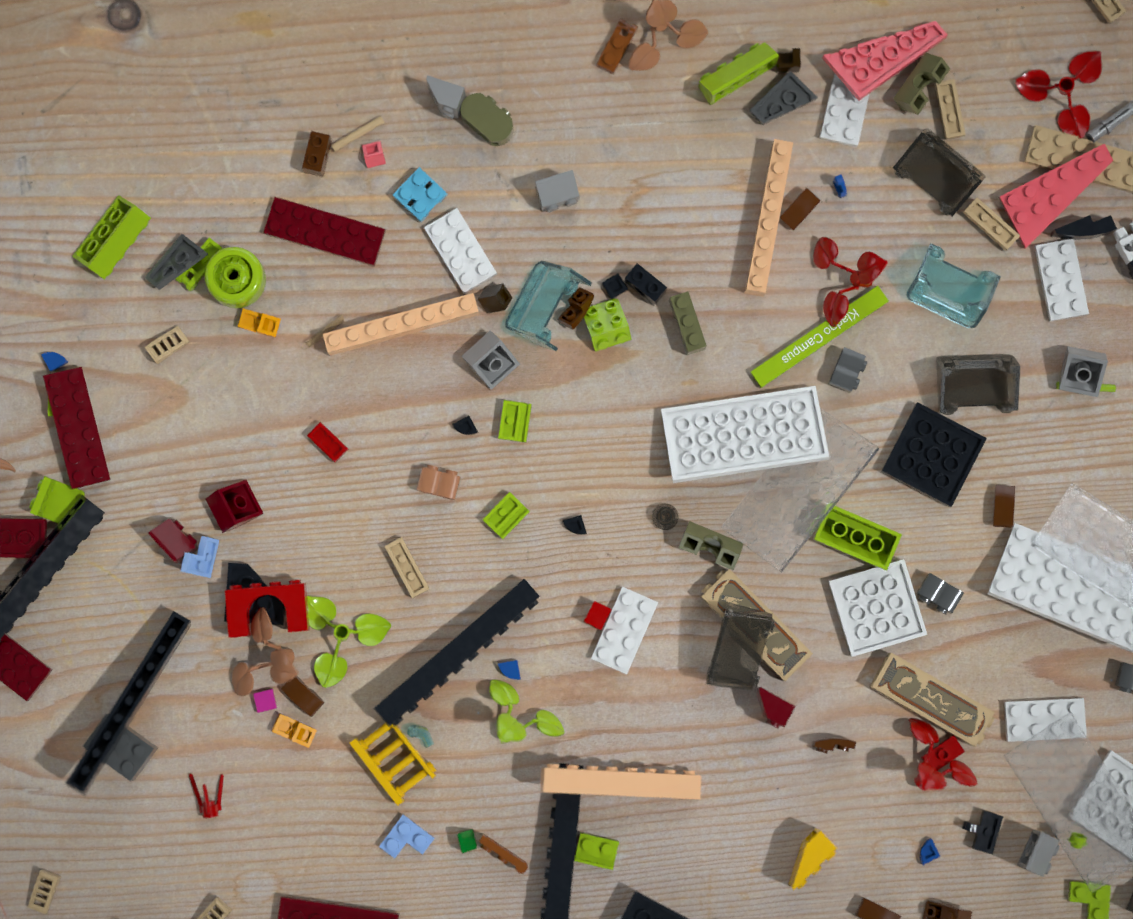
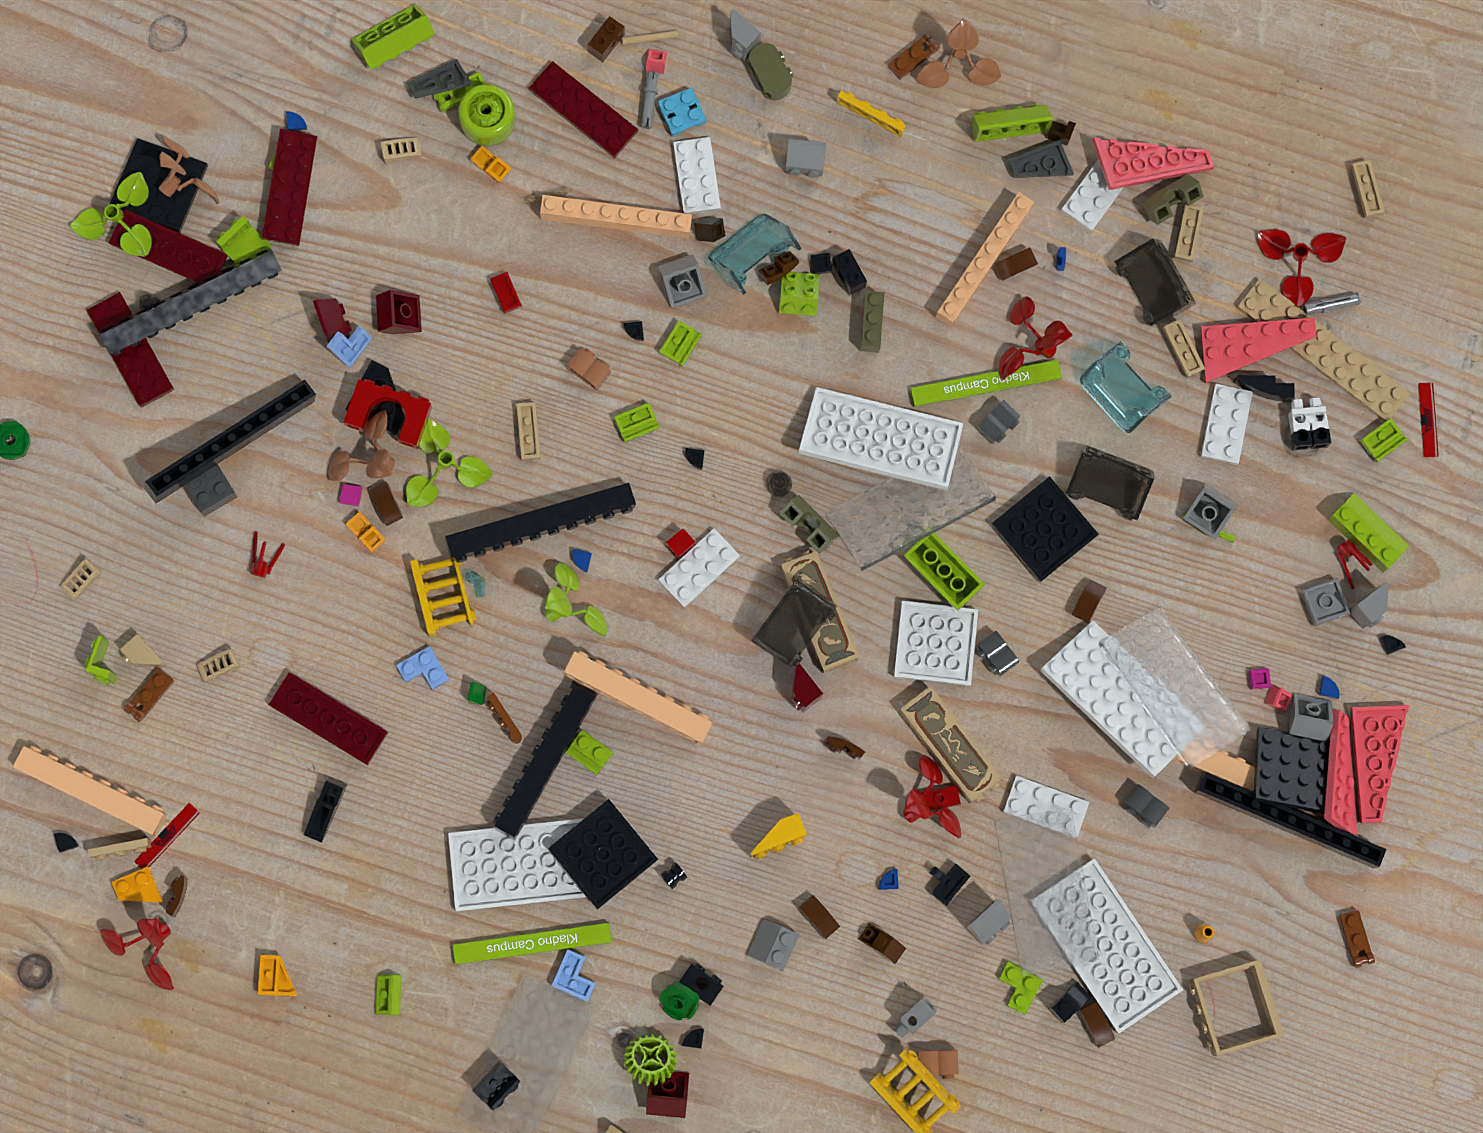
camera: 15 degrees right, 5 degrees down
lime plate [1068,832,1088,849] -> none
none -> light grey pin [640,71,659,129]
none -> yellow plate [836,91,906,137]

